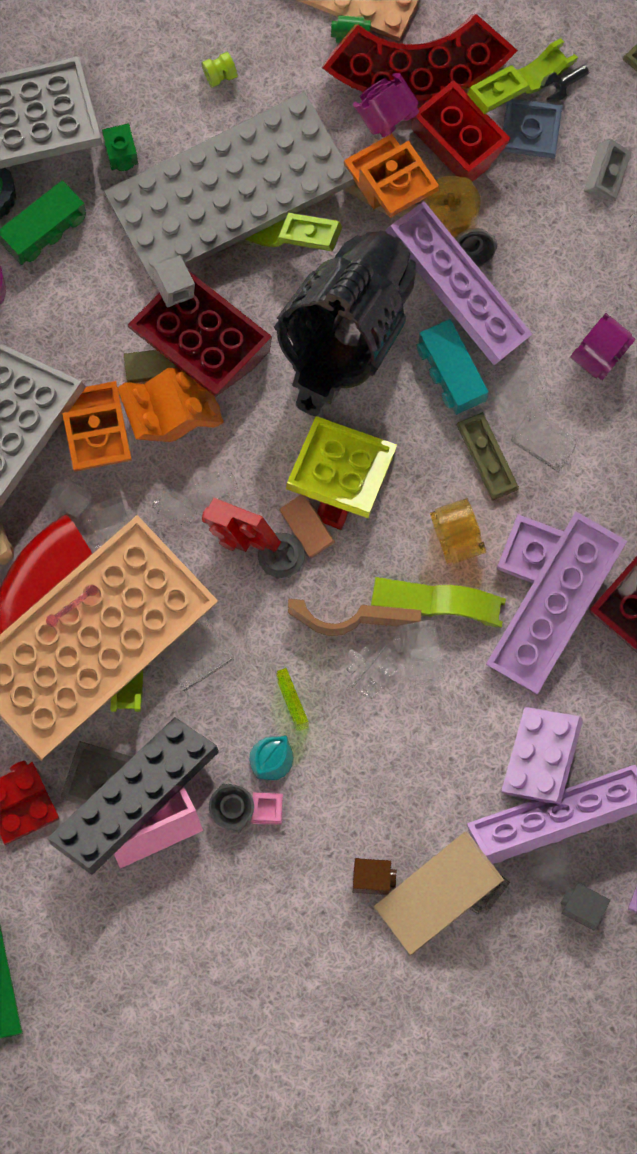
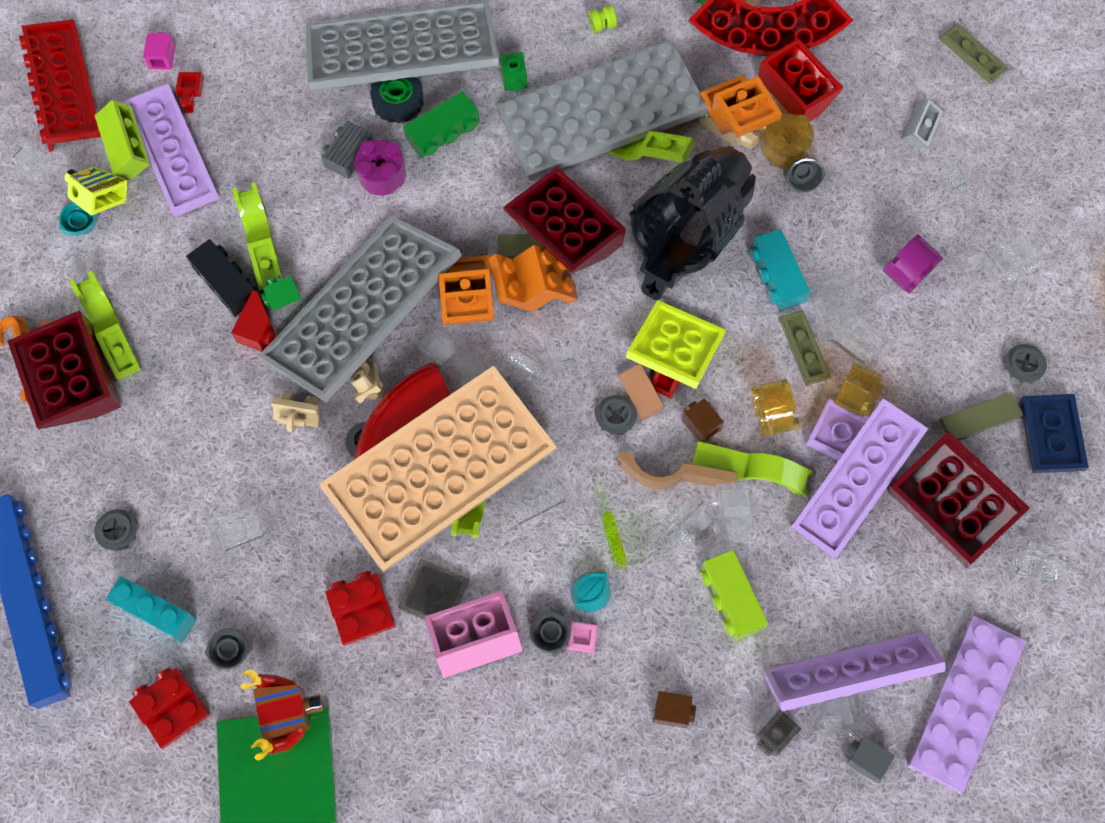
camera: 10 degrees right, 5 degrees down
clear pink hinge [46,584,98,627] -> none
plate [48,717,219,875] -> none
light grey brick [153,256,195,307] -> none
red plate [202,498,281,552] -> none
magenta brick [353,73,419,137] -> none
tan tile [374,831,504,955] -> none
lavender plate [385,201,532,365] -> none
lime piece [467,38,578,114] -> none
lavender plate [501,707,583,805] -> none
sand blue tile [502,99,563,159] -> none
black bar [540,65,589,102] -> none
none -> reddish brown brick [682,399,724,442]
none -> lime brick [700,550,768,642]
none -> clear yellow brick [834,363,884,418]

